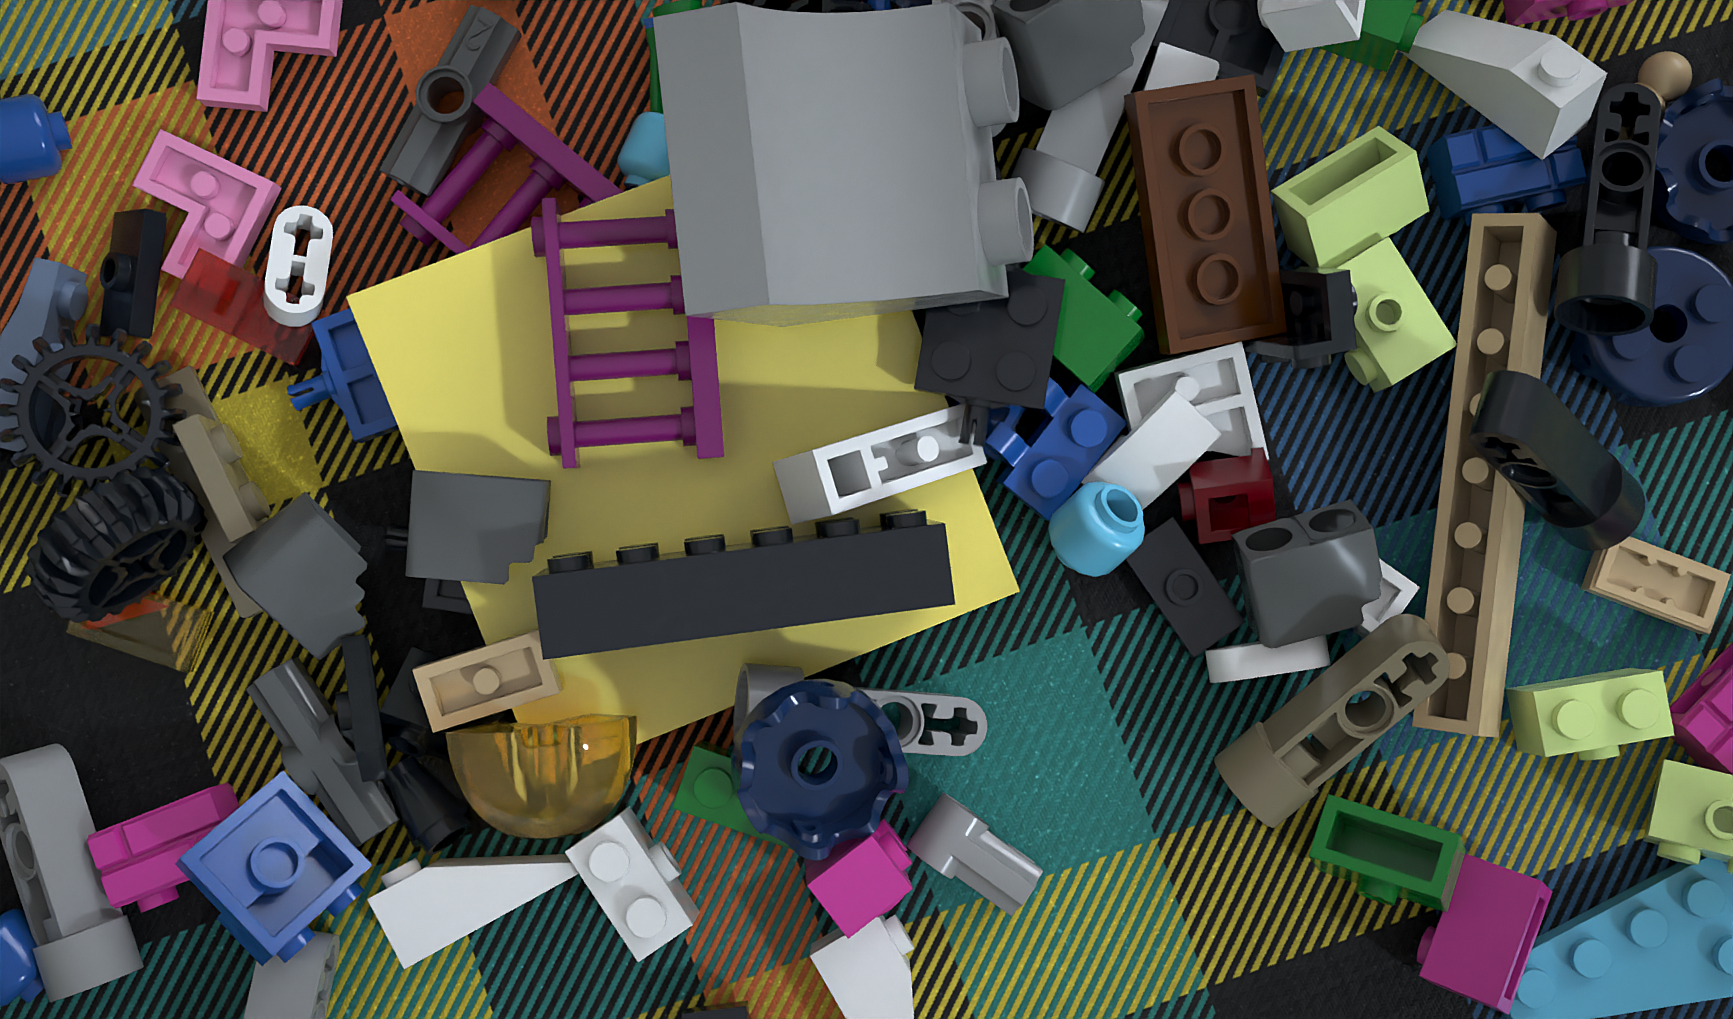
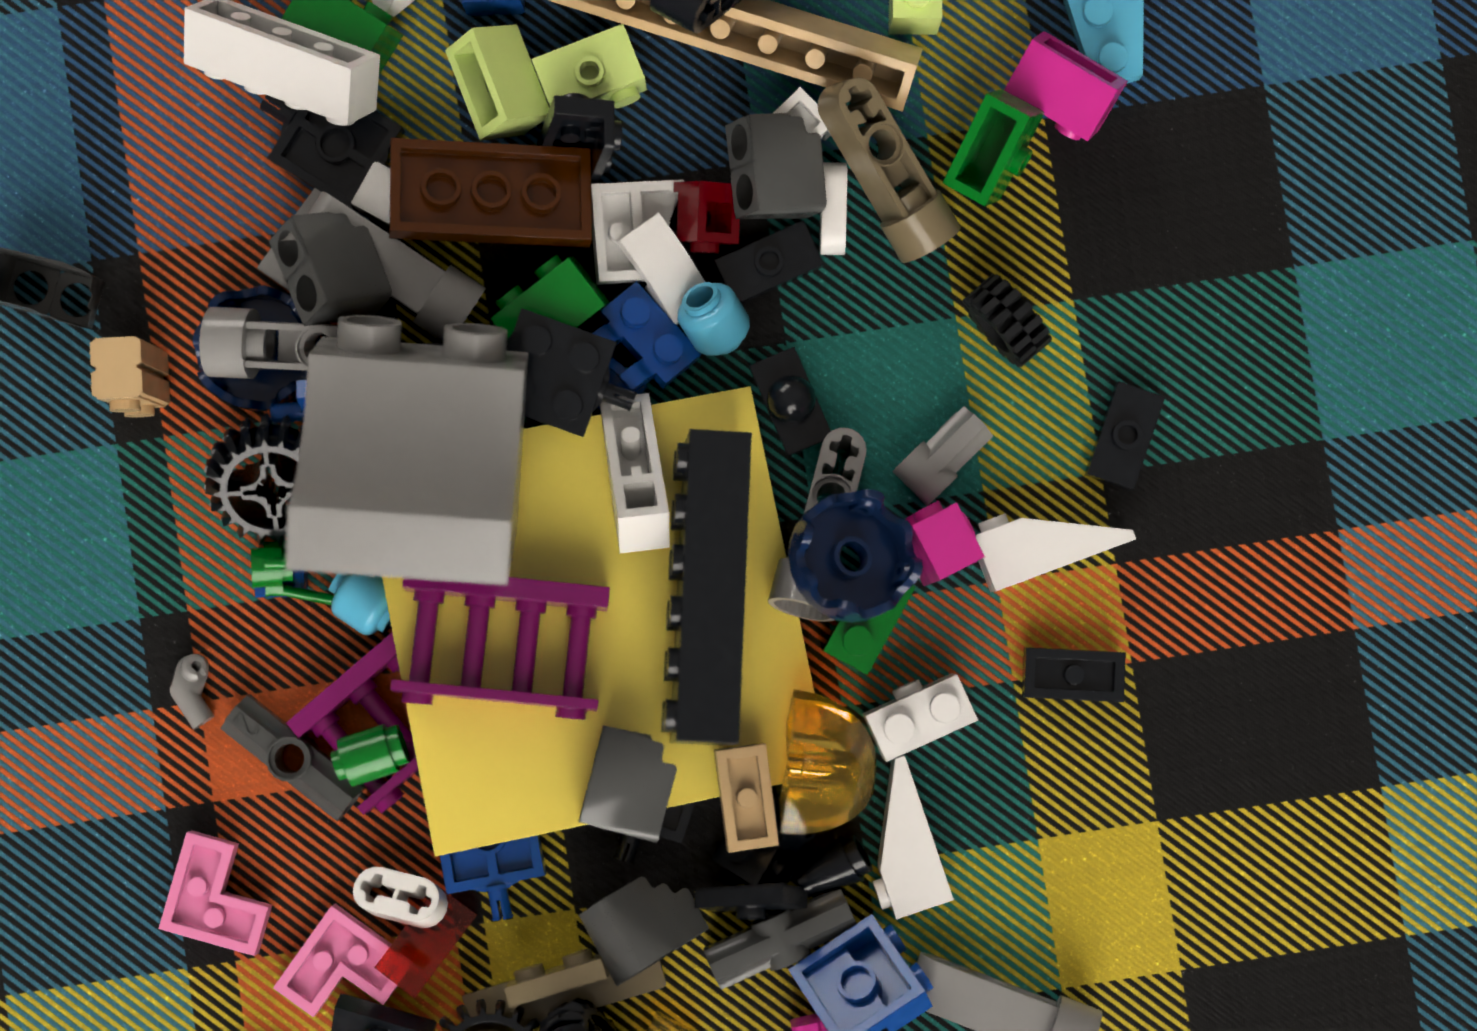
camera: 75 degrees left, 0 degrees up
none -> green brick [331,724,410,787]
none -> black tile [749,347,831,457]
none -> black tyre [962,274,1052,368]

